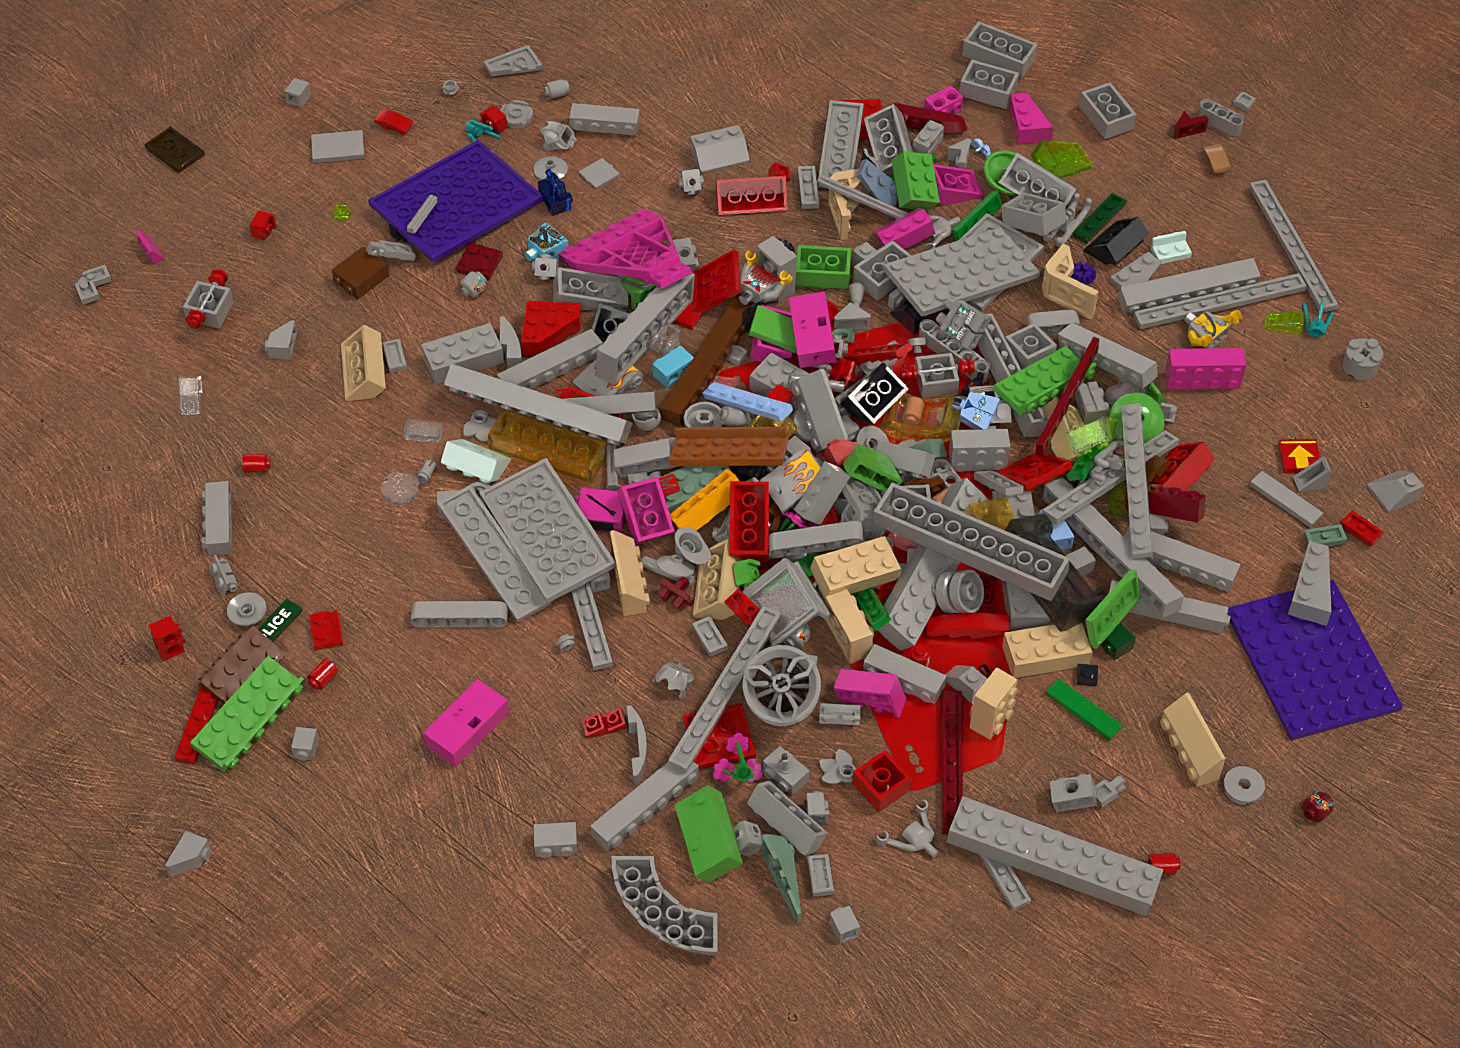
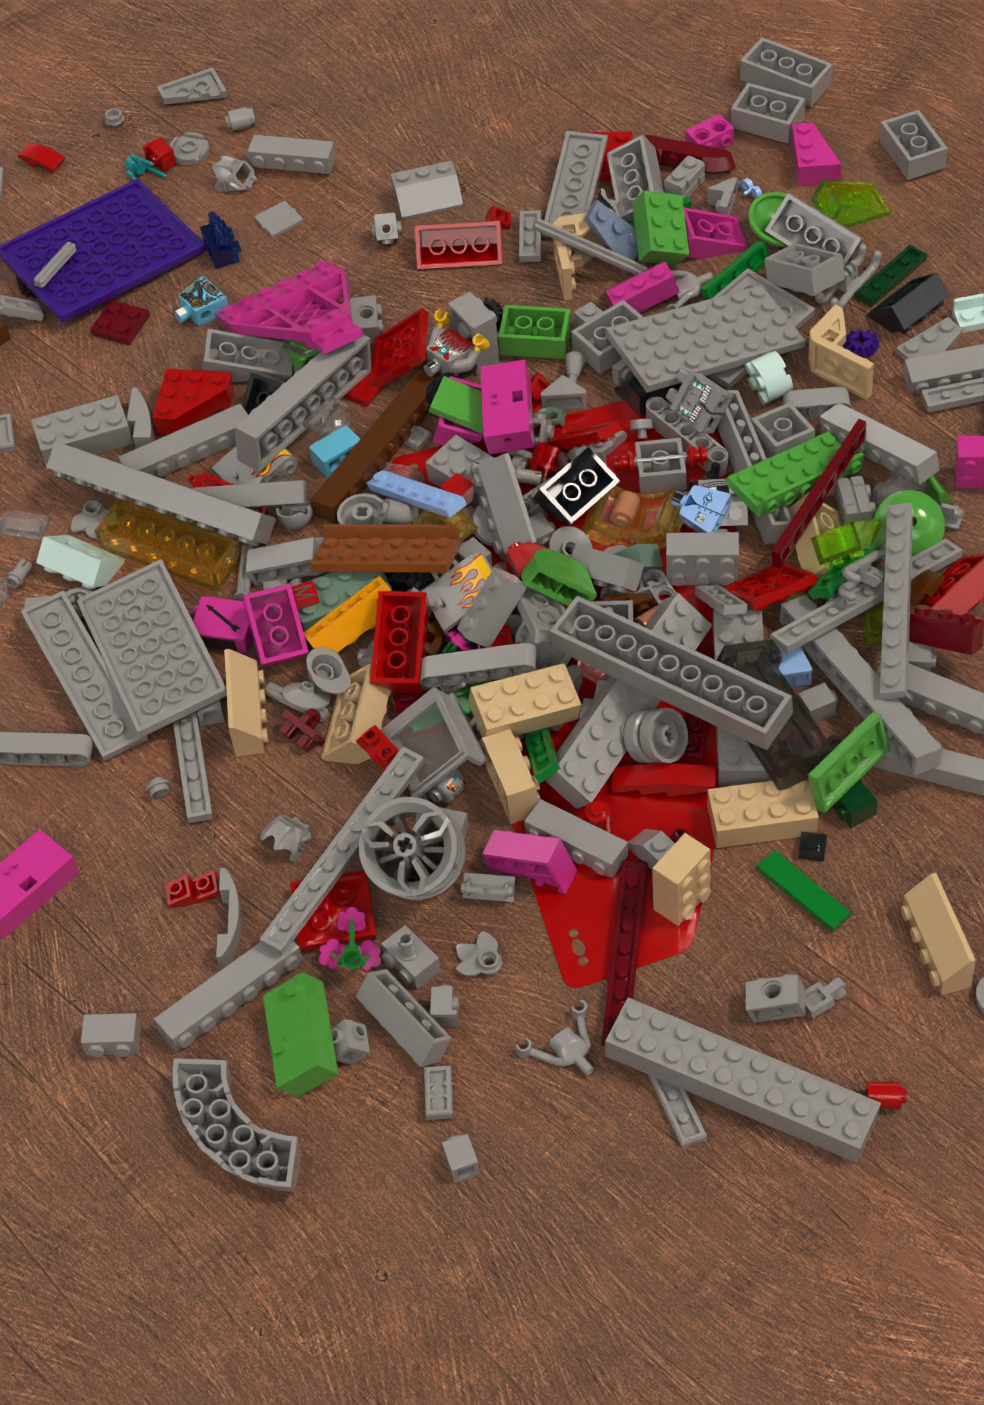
camera: 10 degrees right, 0 degrees up
light grey head [460,271,487,298] -> none
light grey brick [532,254,559,280] -> none
light grey dish [534,156,568,182] -> none
light grey plate [692,616,728,657] -> none
bright green brick [733,559,760,589] -> none
sand green wedge [761,834,801,925] -> none
red brick [852,750,912,812] -> none
clear yellow slope [969,497,1018,533] -> none
none -> light aqua brick [745,351,793,405]

